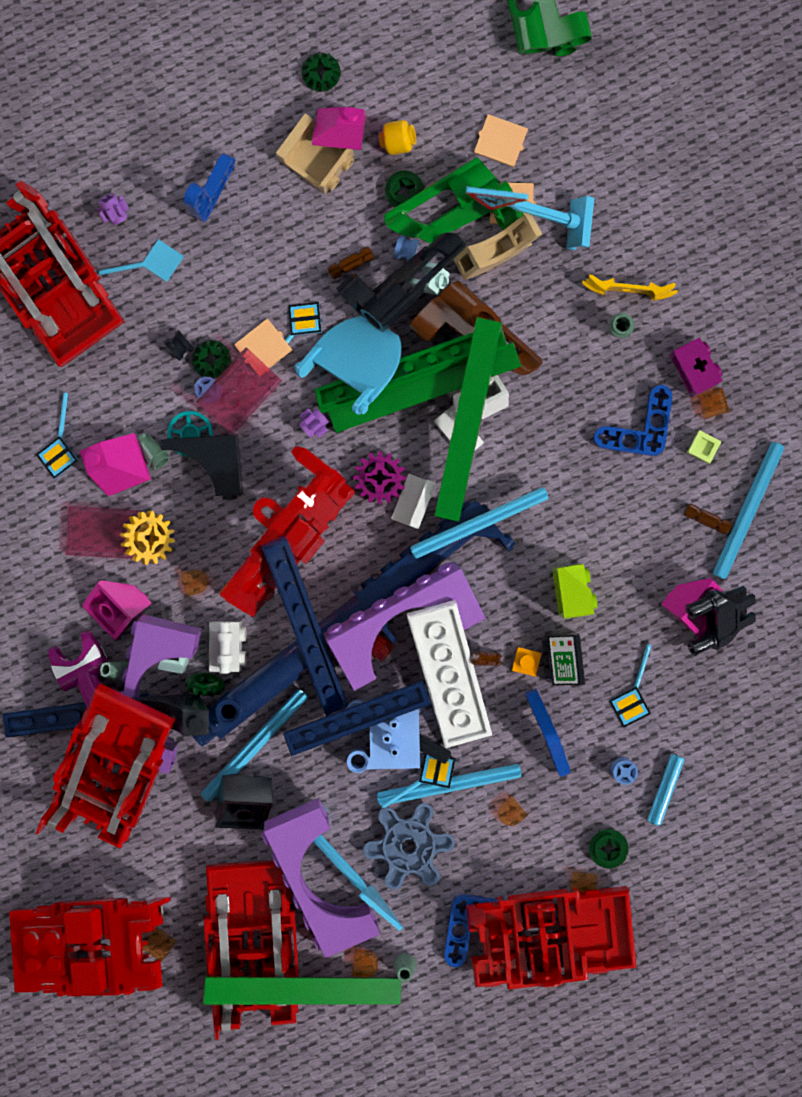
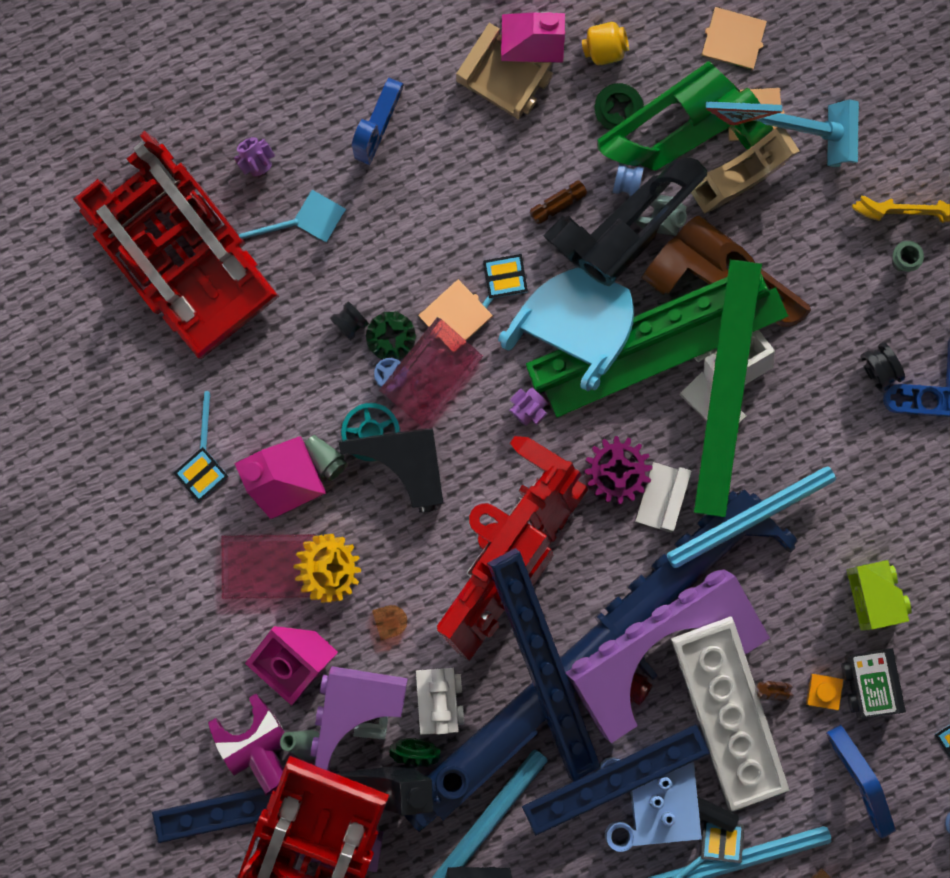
camera: 10 degrees left, 5 degrees down
none -> black wheel [860,342,905,392]

